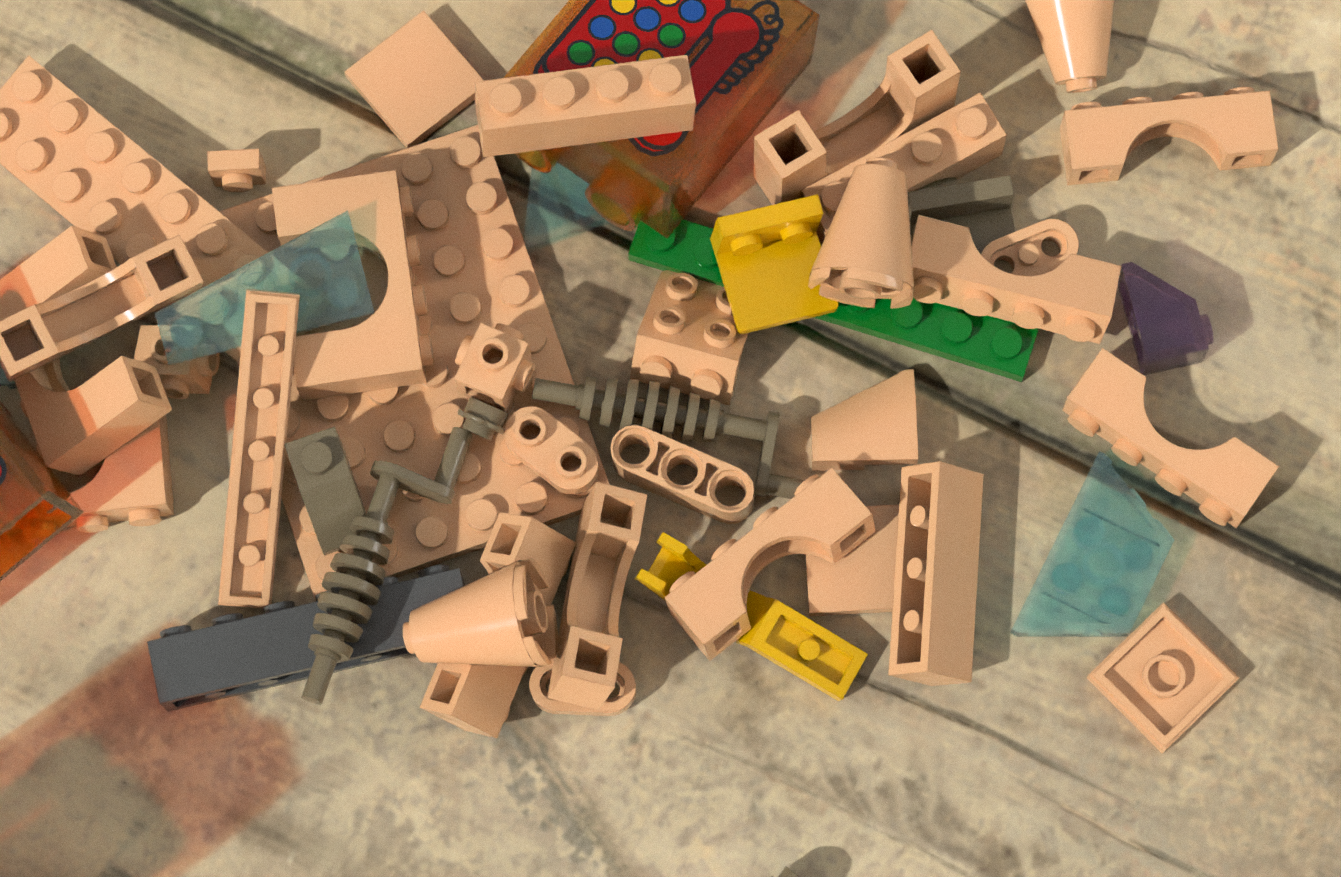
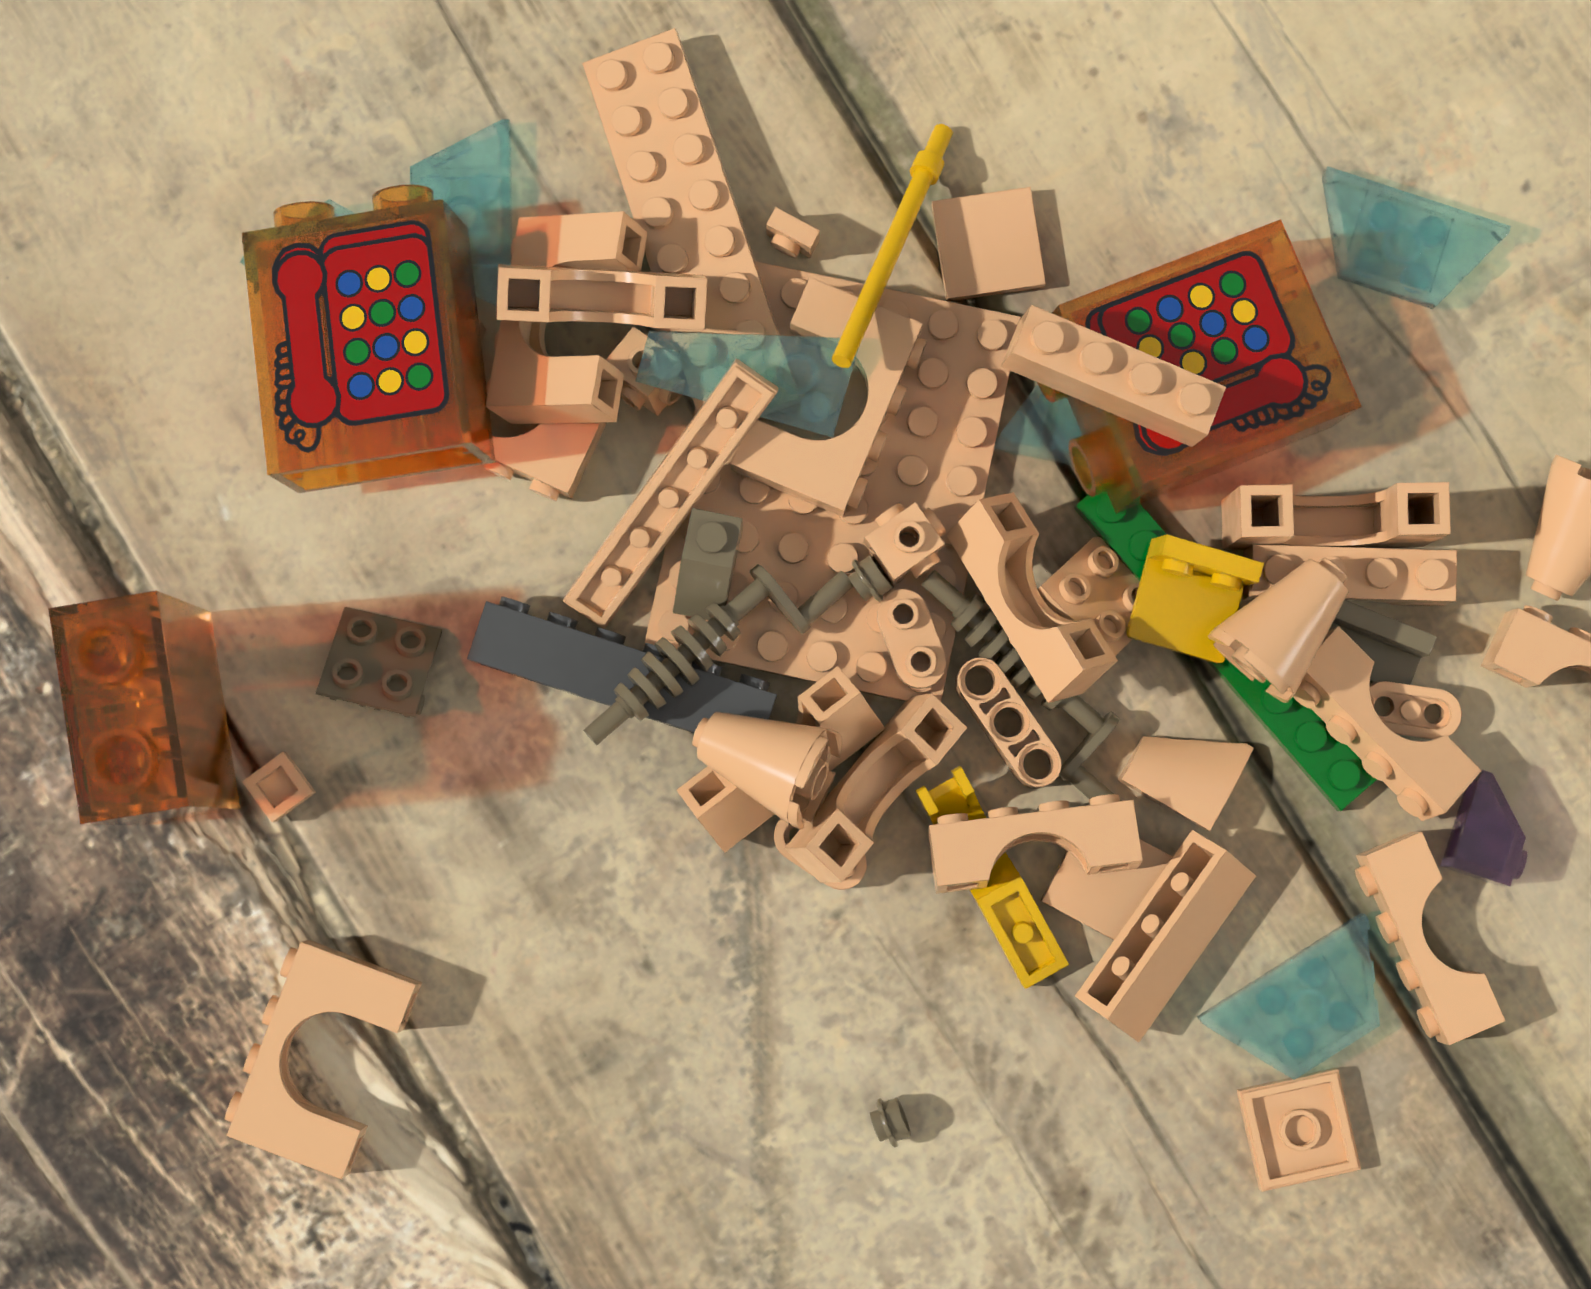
camera: 25 degrees right, 10 degrees up
none -> dark tan hinge [316,607,442,717]
none -> yellow bar [832,124,953,368]
none -> light nougat arch [946,492,1118,703]

